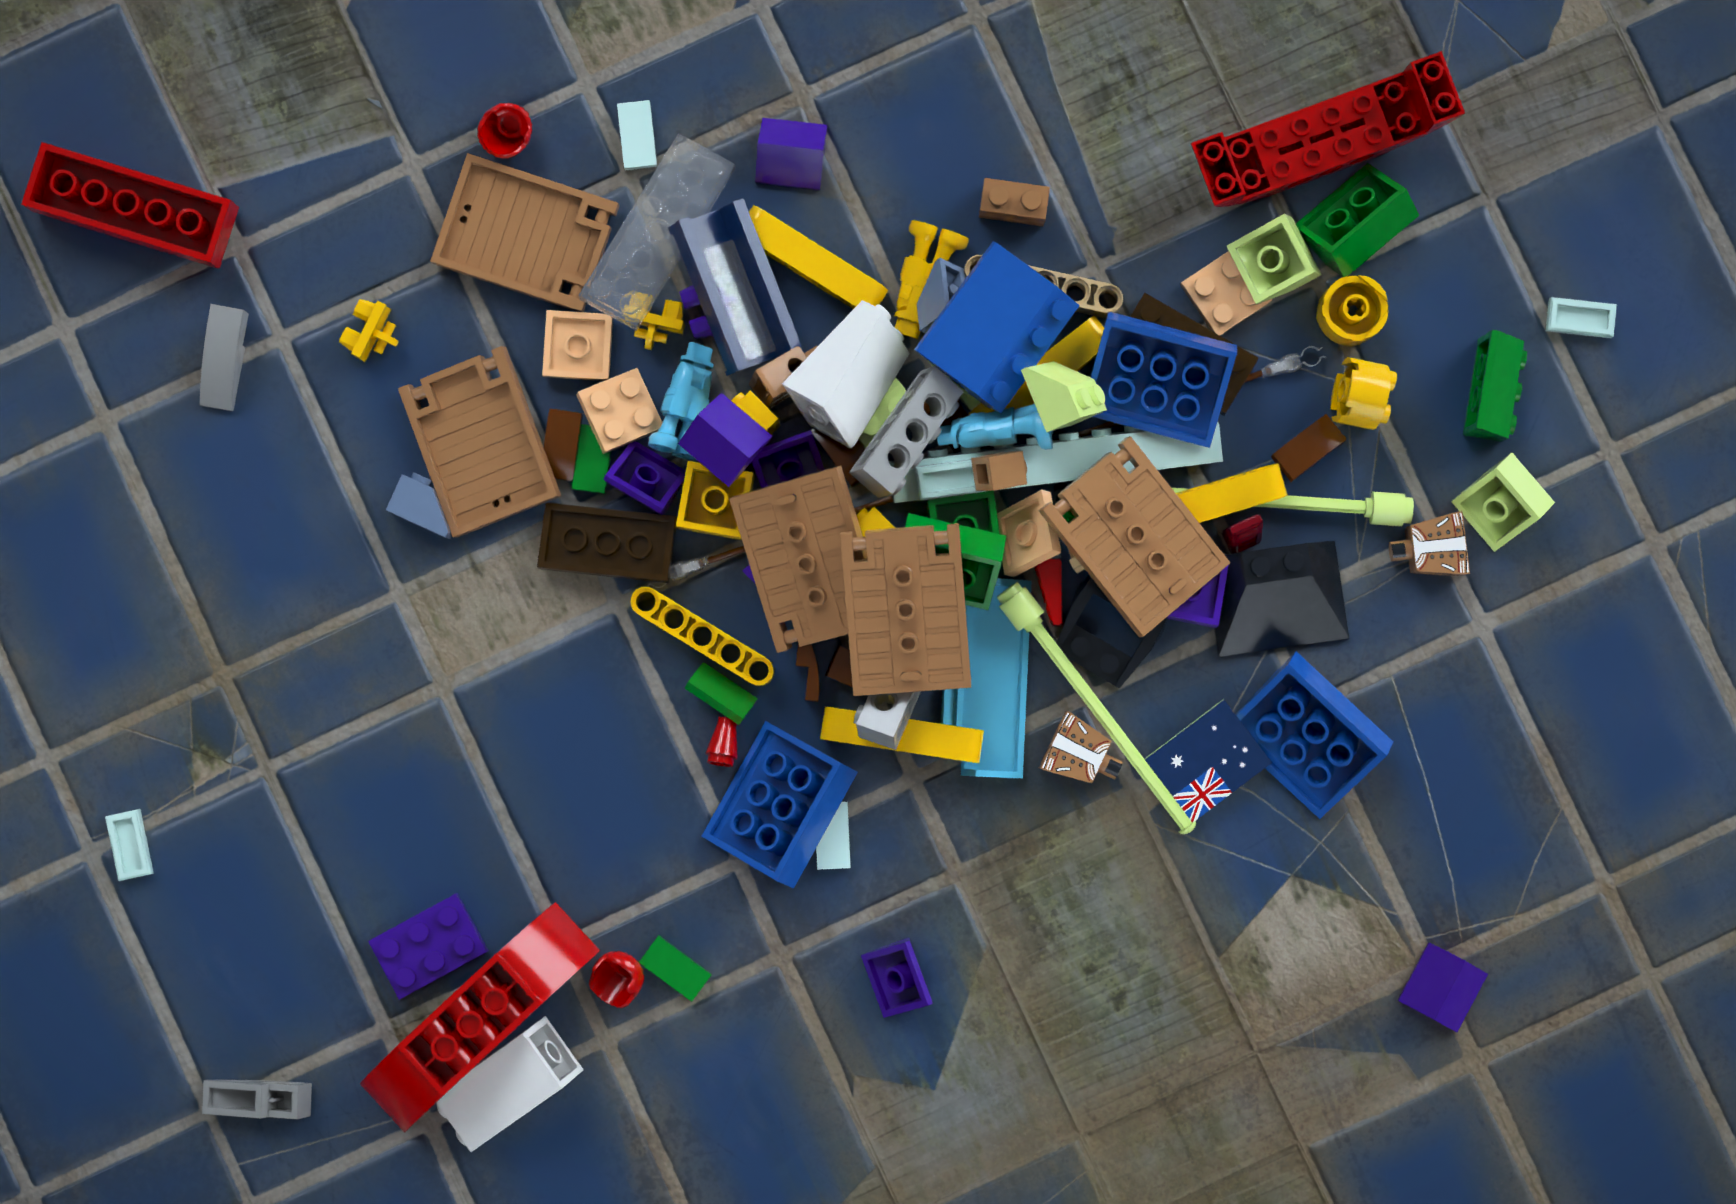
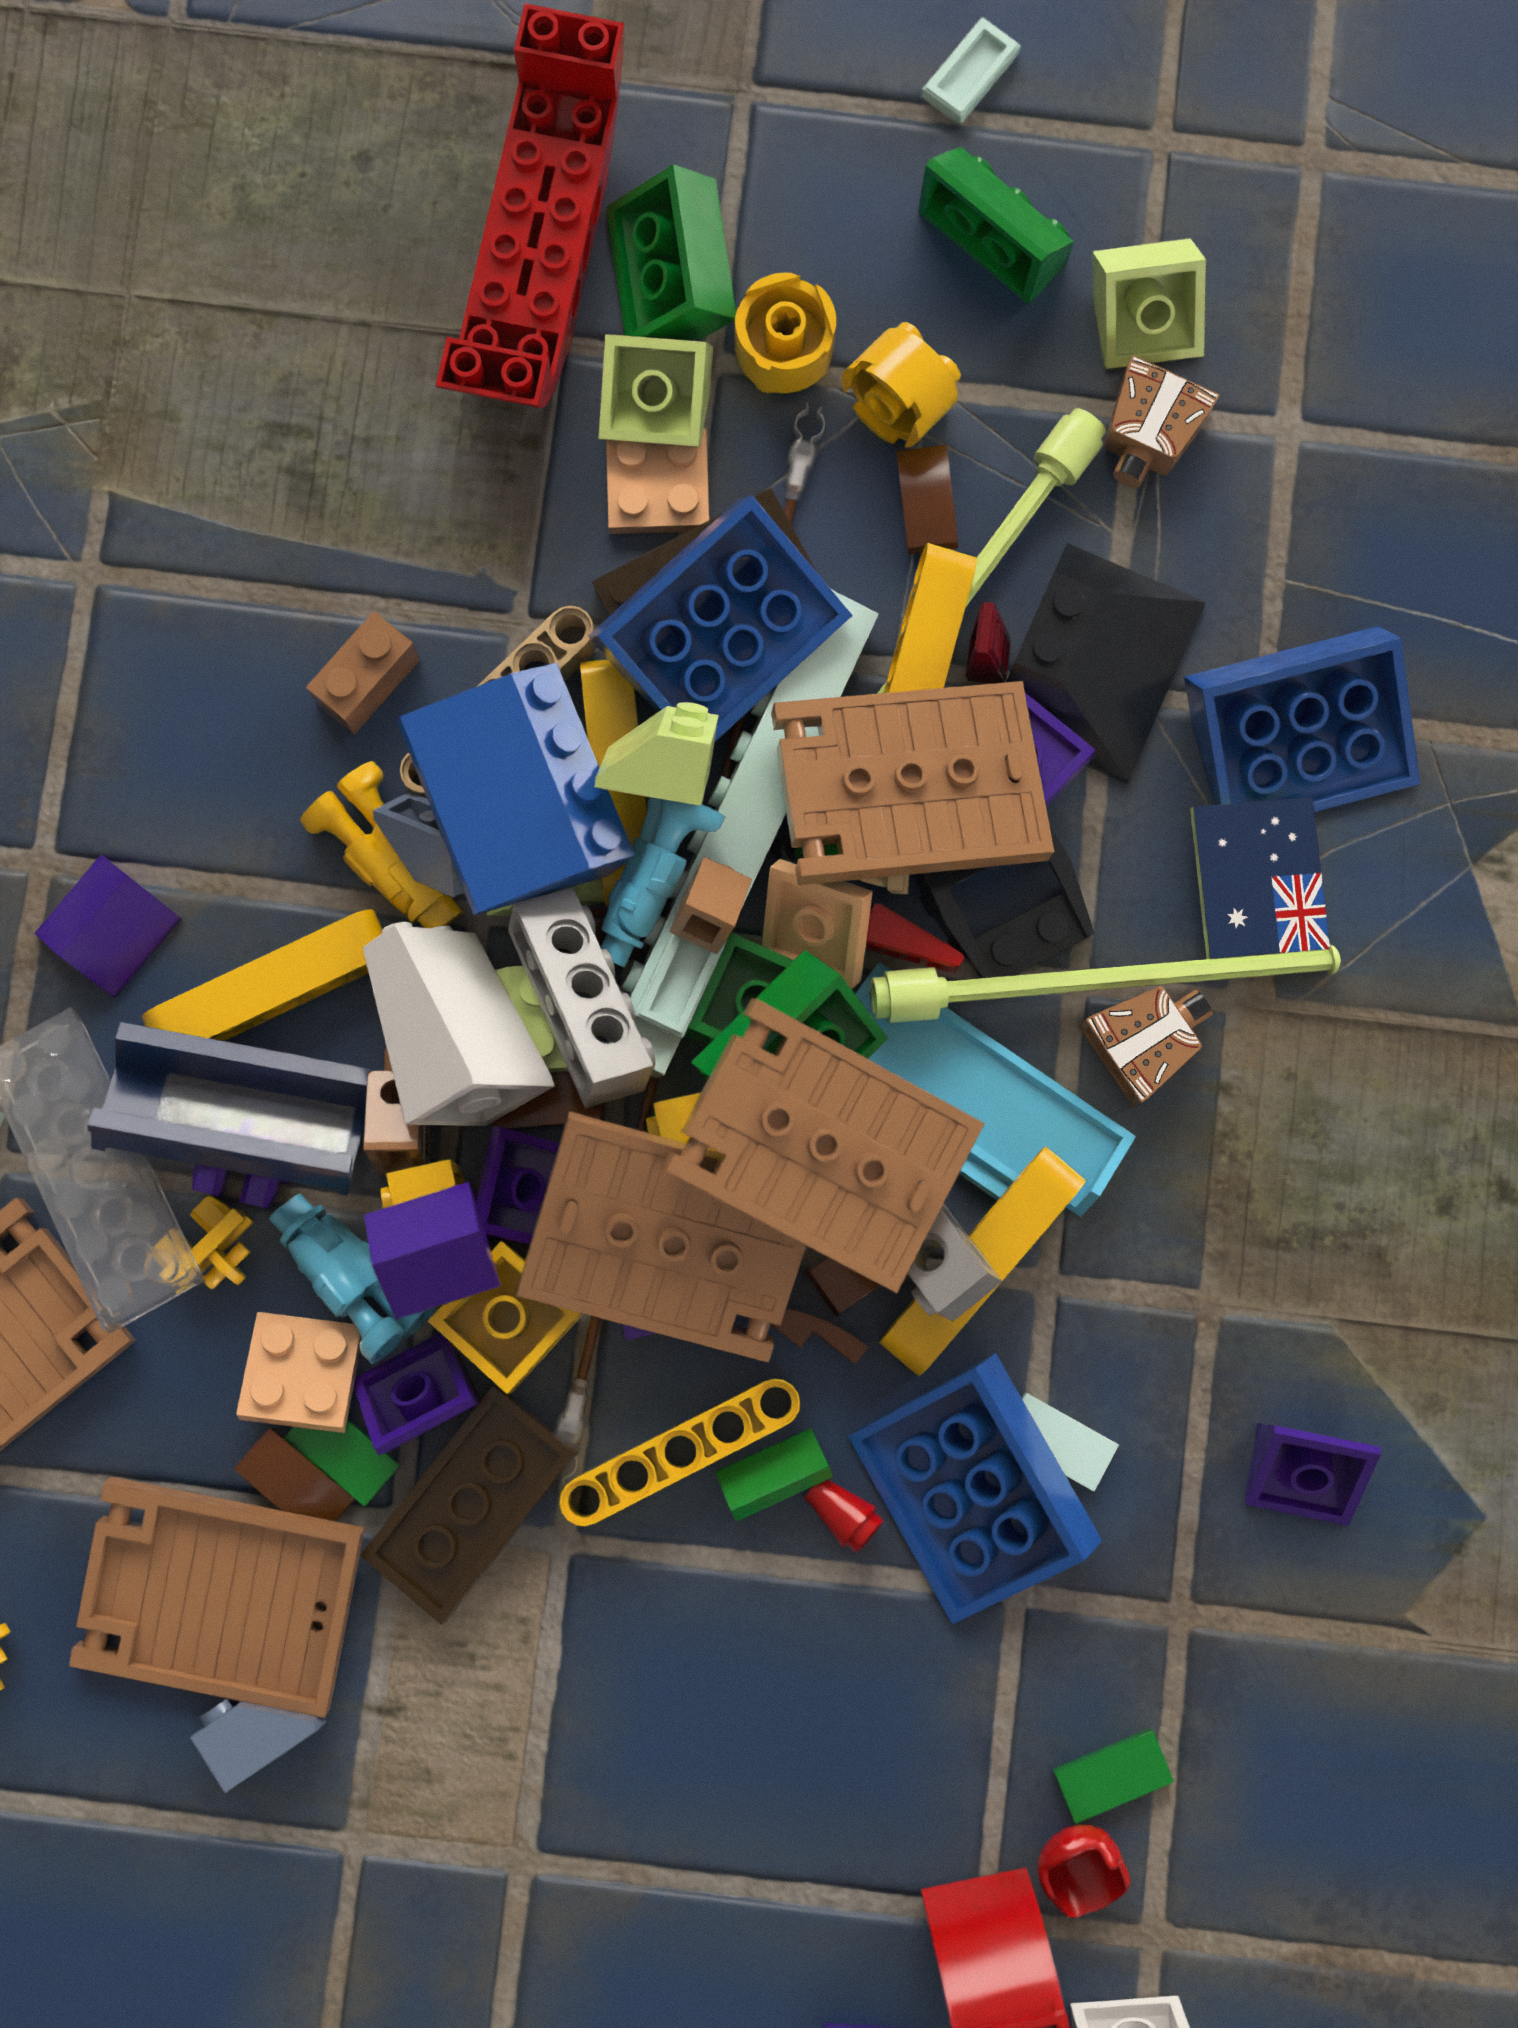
camera: 65 degrees left, 5 degrees down
light nougat plate [542,310,613,381] -> none

